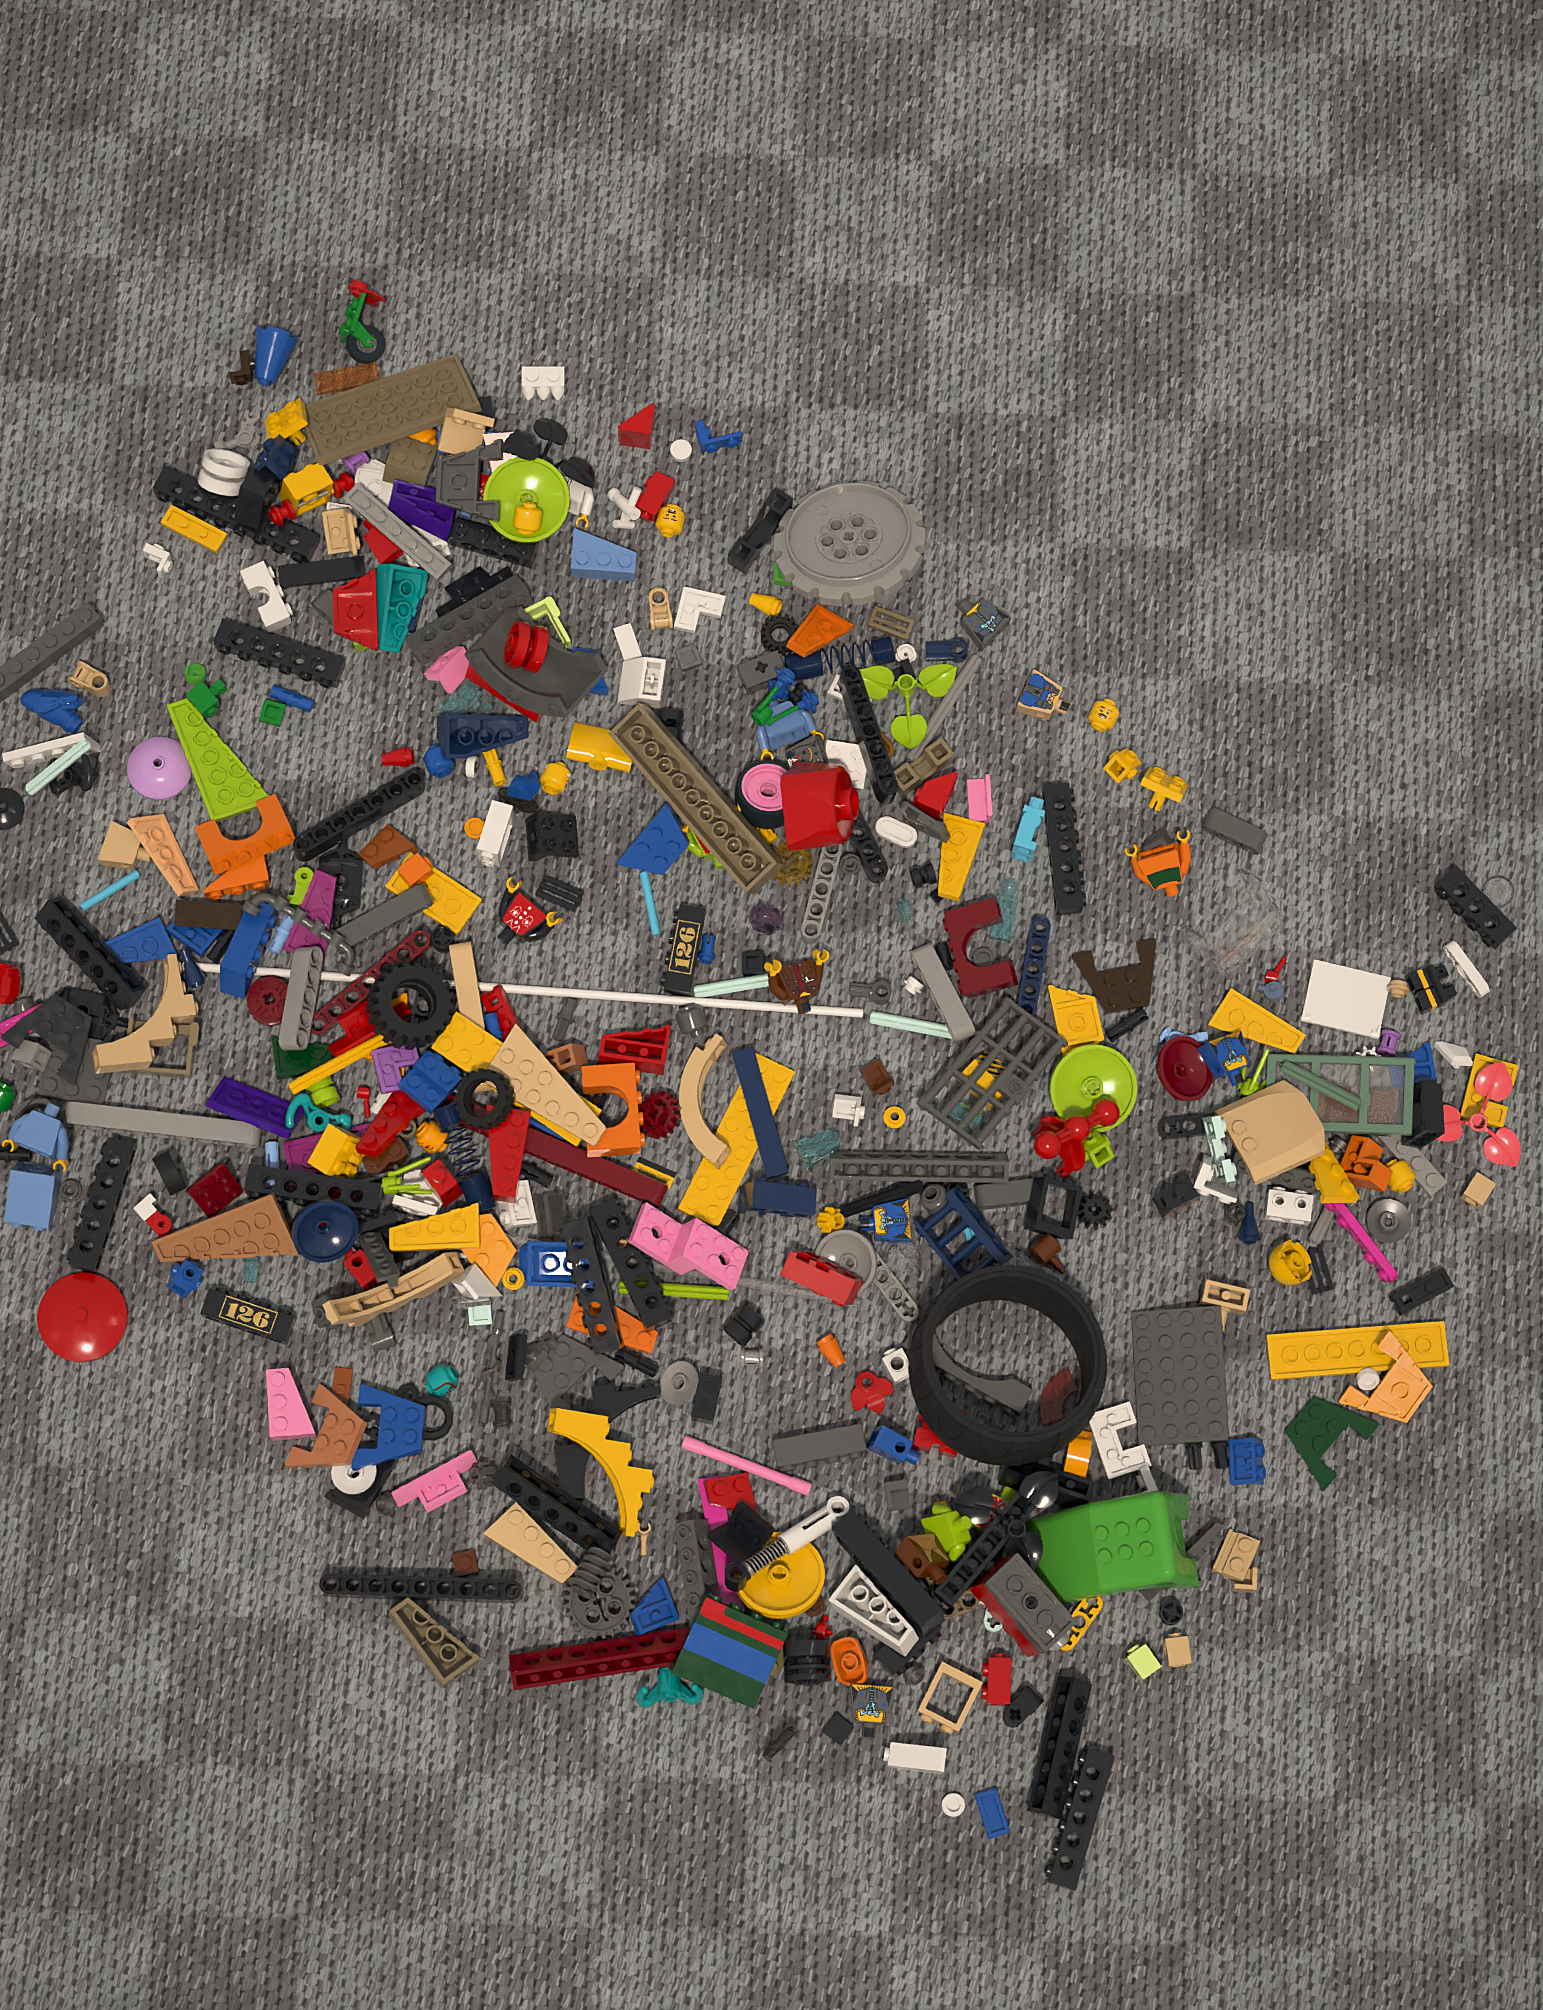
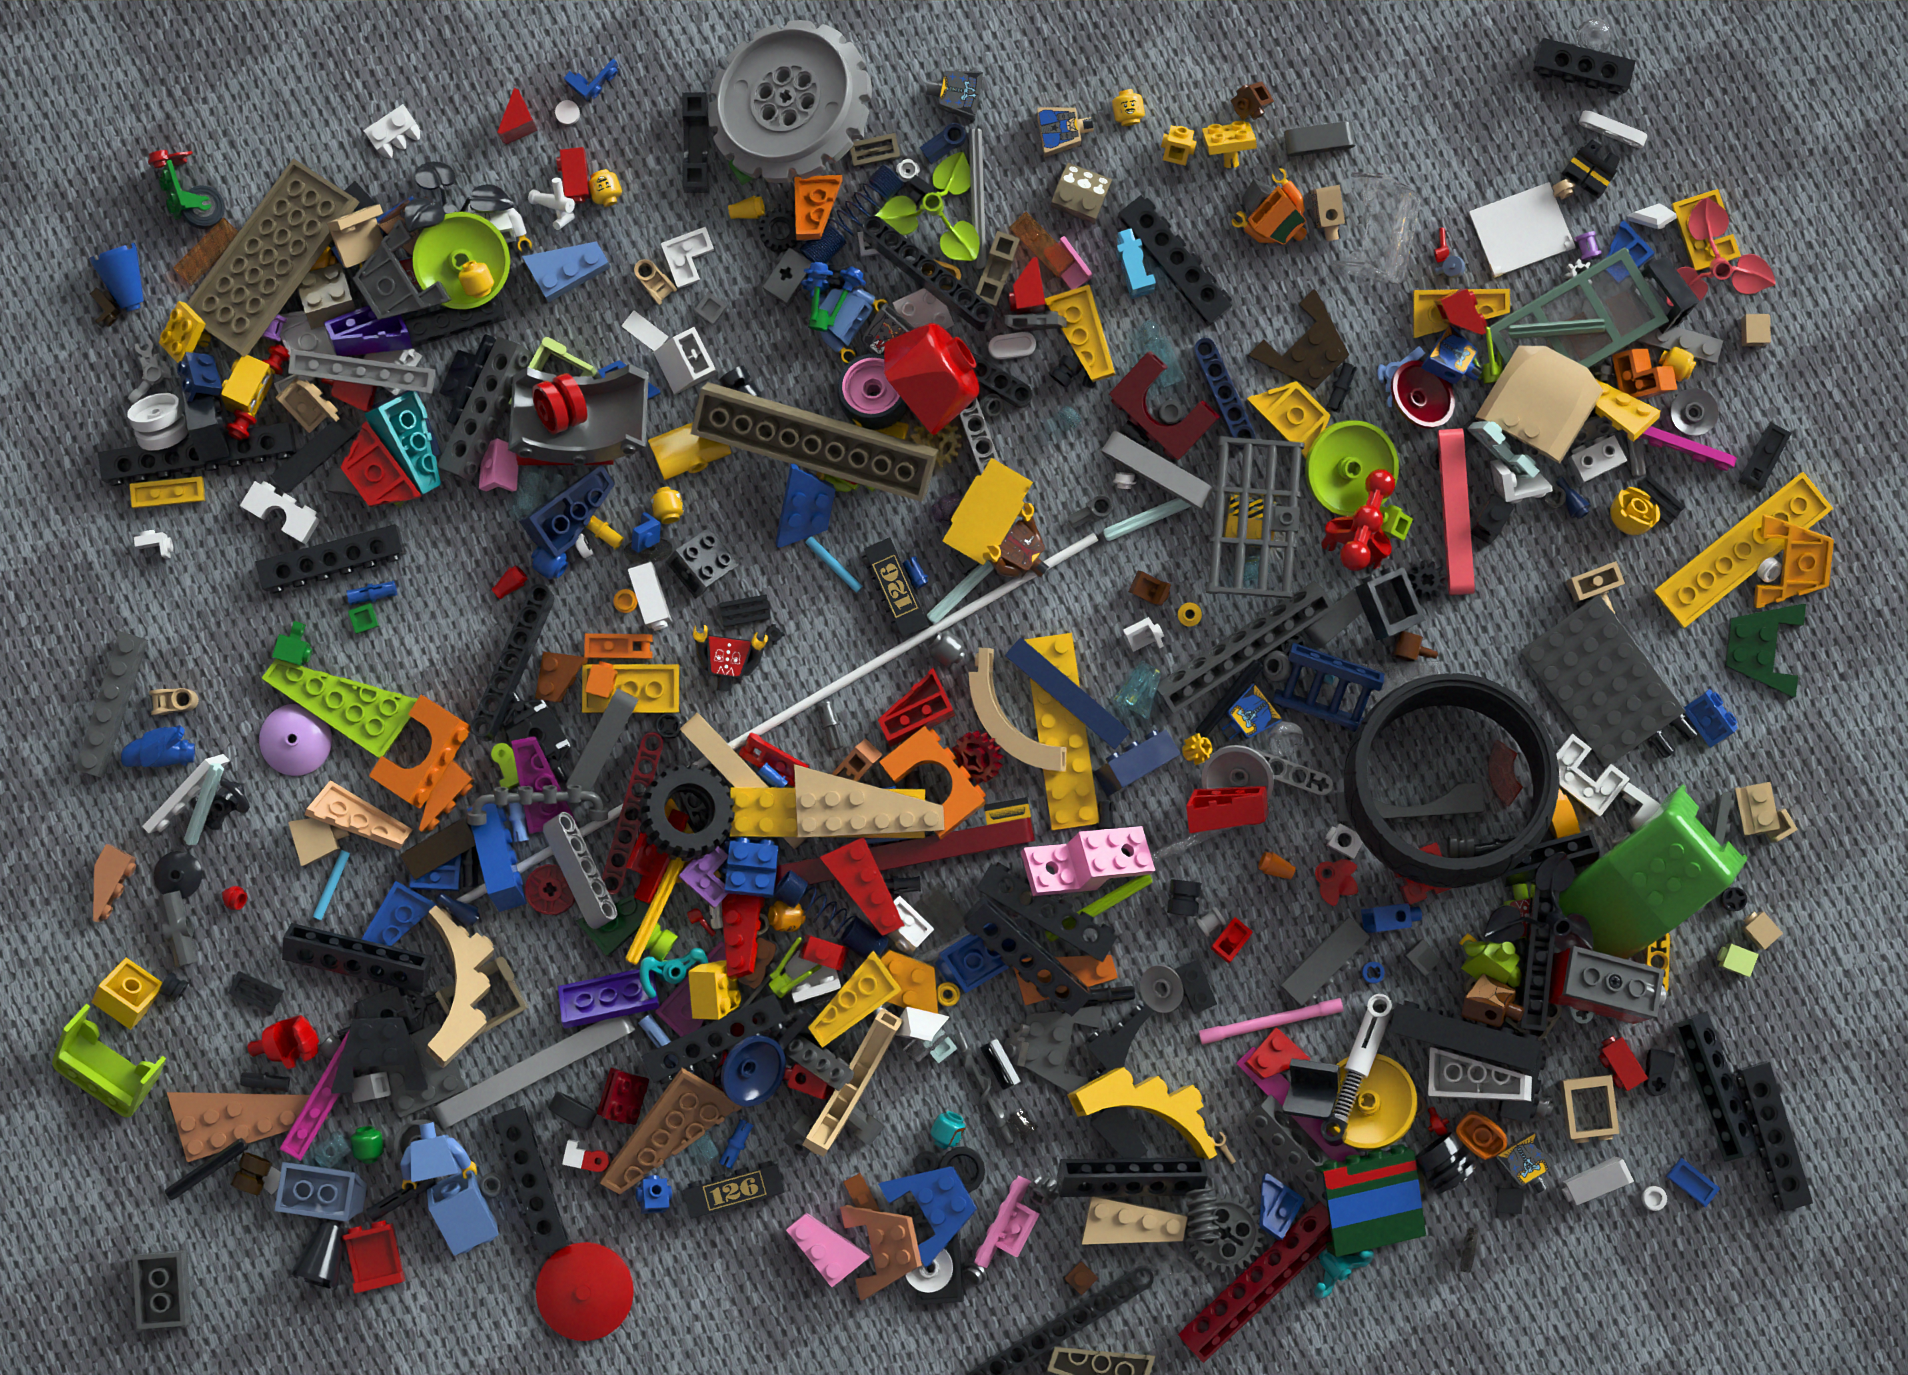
camera: 30 degrees left, 10 degrees up
bright green tile [184,663,206,685] -> none
black tyre [455,1069,515,1130] -> none
none -> red plate [222,886,247,910]
none -> orange plate [584,633,653,659]
none -> blue pin [719,1118,754,1169]
none -> black piece [764,624,785,645]
none -> yellow piece [943,458,1033,566]
none -> clear orange tile [1009,212,1075,278]
none -> dark tan slope [1051,163,1112,224]
none -> red slope [1210,917,1253,964]
none -> reddish brown brick [1230,81,1274,121]
none -> tan torso [1310,185,1345,241]
none -> blue bush [1362,962,1385,983]
none -> red slope [1434,288,1487,335]
none -> coral beam [1437,428,1475,596]

